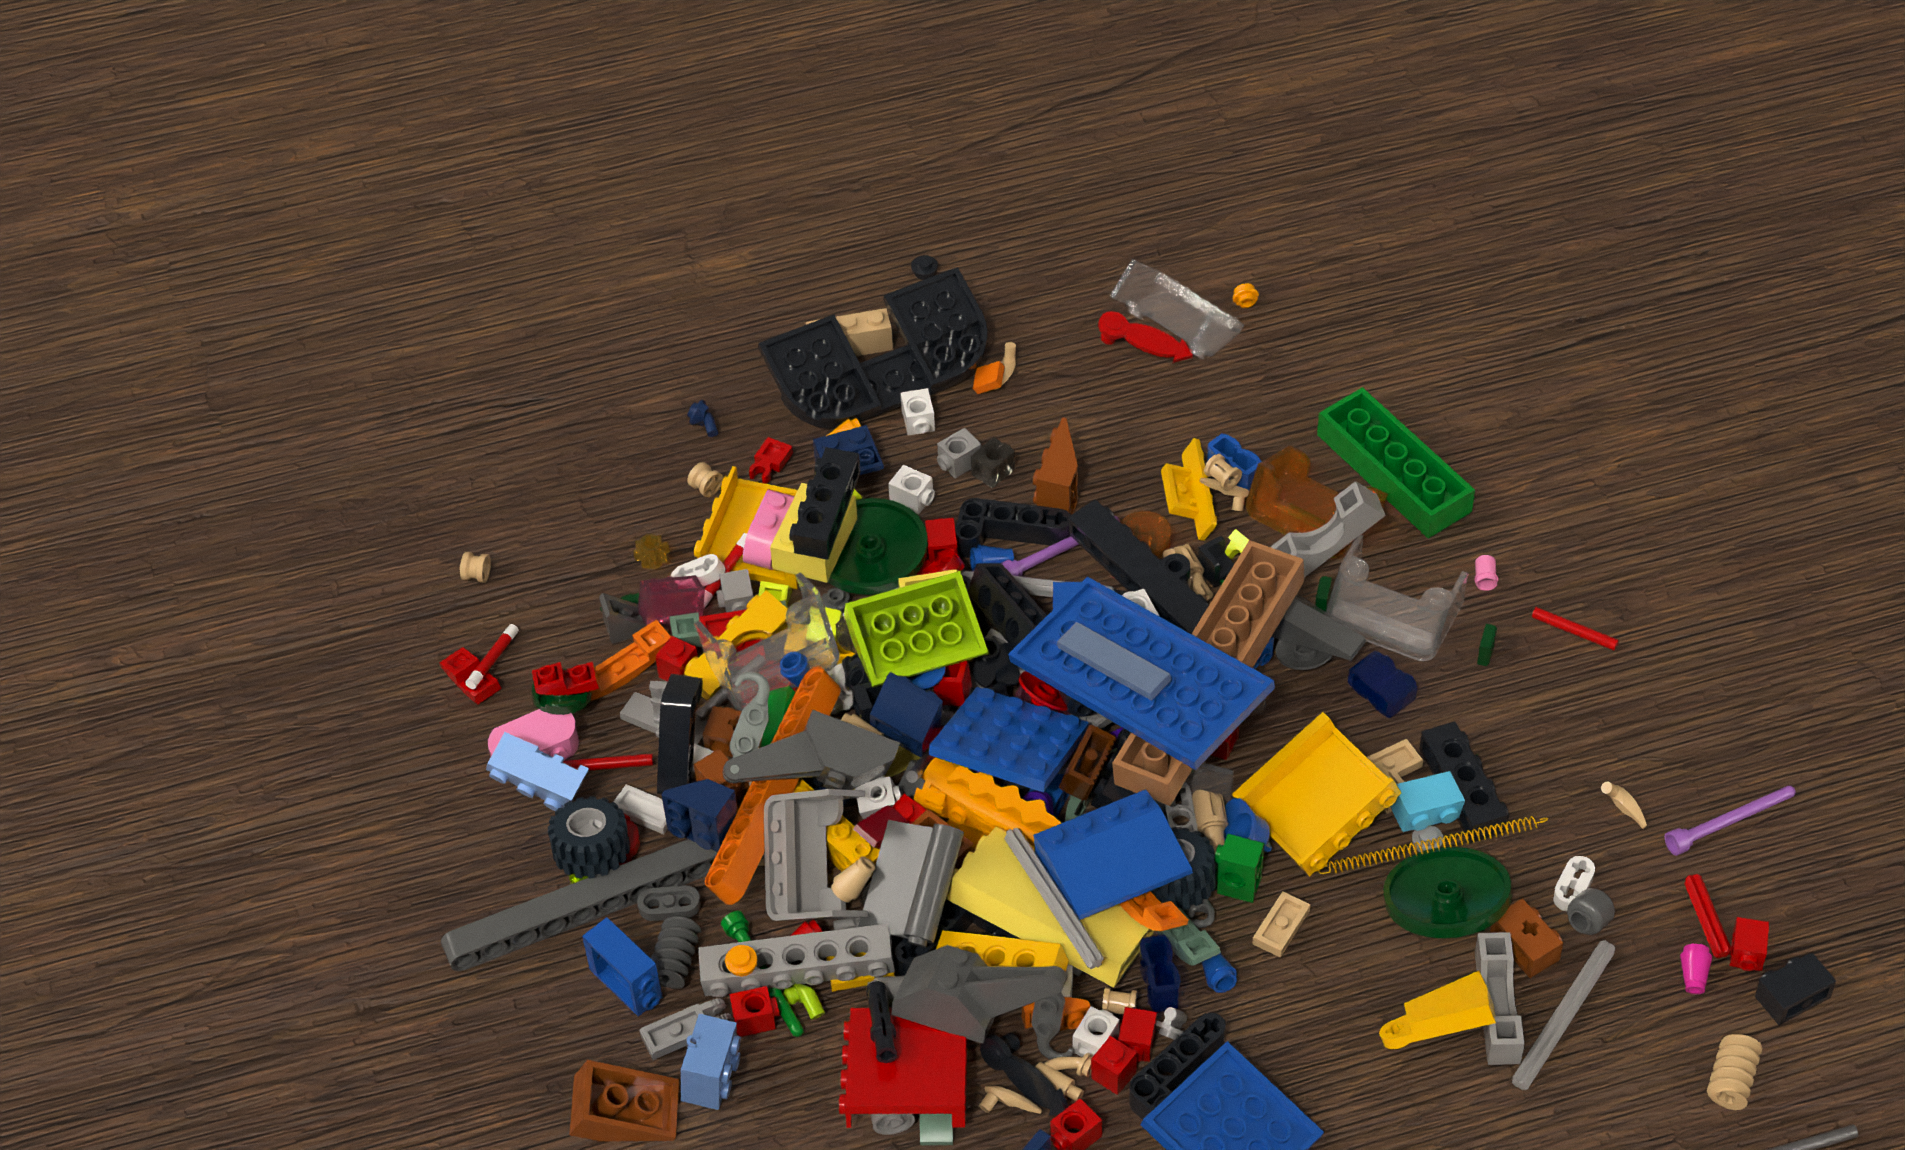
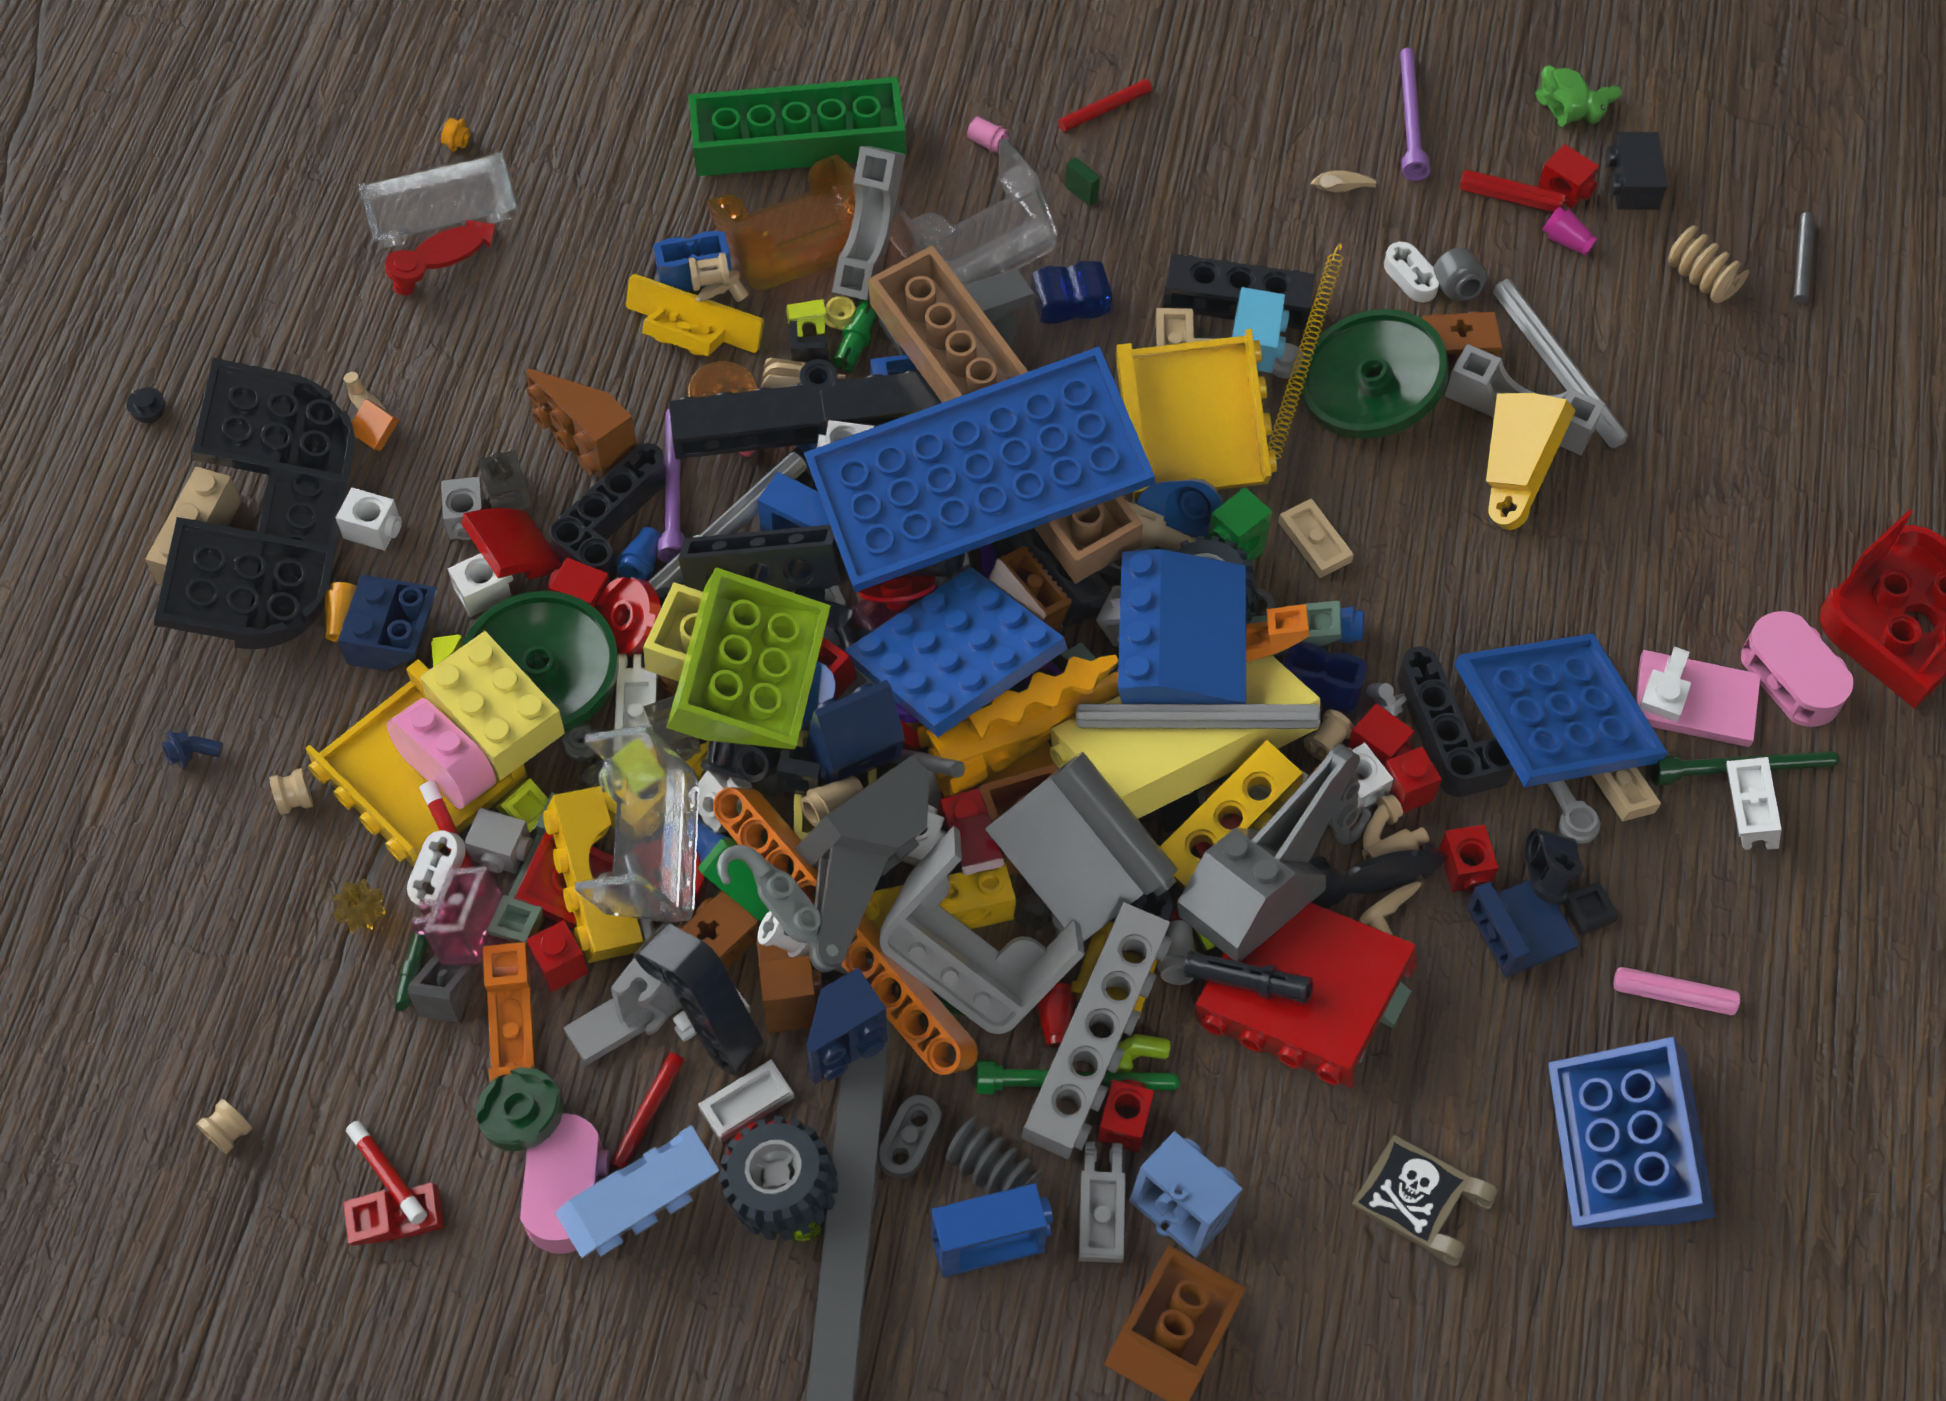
camera: 65 degrees left, 10 degrees up
red slope [532,661,599,695] -> none
light orange plate [725,945,758,977] -> none
red plate [749,437,793,484] -> none
blue cone [780,652,811,687] -> none
black brick [789,447,861,560] -> none
tan cone [831,856,875,903] -> none
sand blue tile [1057,622,1171,701] -> none
none -> red slope [461,508,562,580]
none -> bright green animal [1536,65,1622,127]

